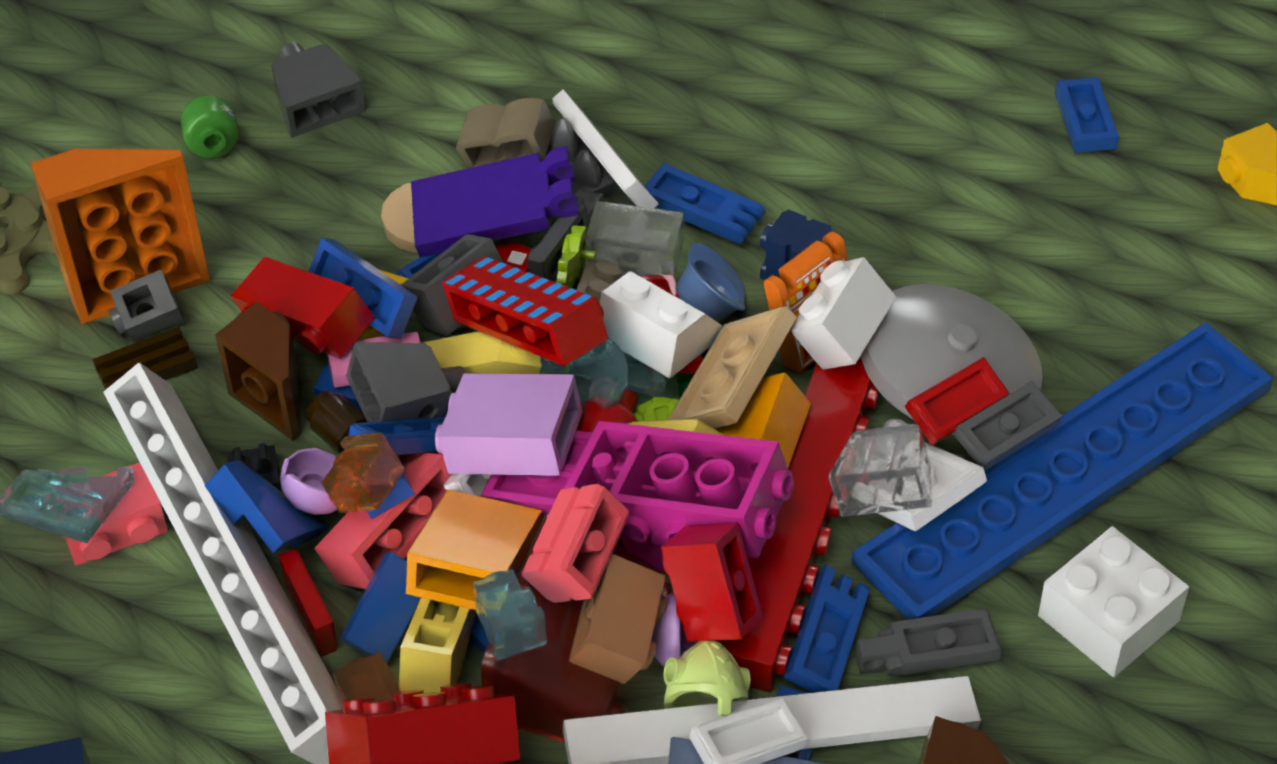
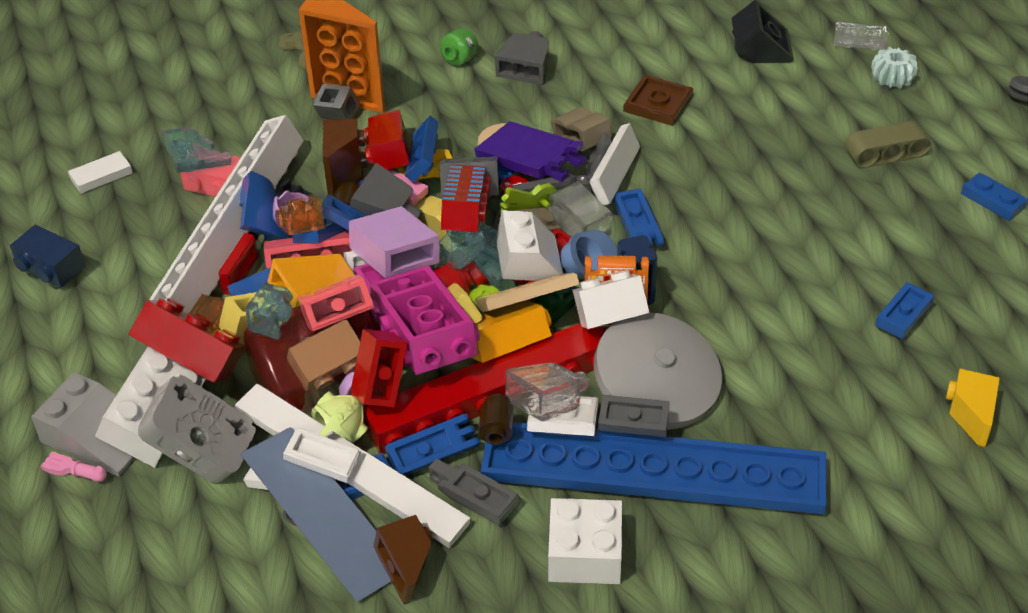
camera: 45 degrees right, 5 degrees down
dark brown tile [92,327,197,390] -> none
red tile [904,357,1010,445] -> none
none -> dark brown brick [479,394,514,445]
none -> reddish brown tile [623,75,694,126]

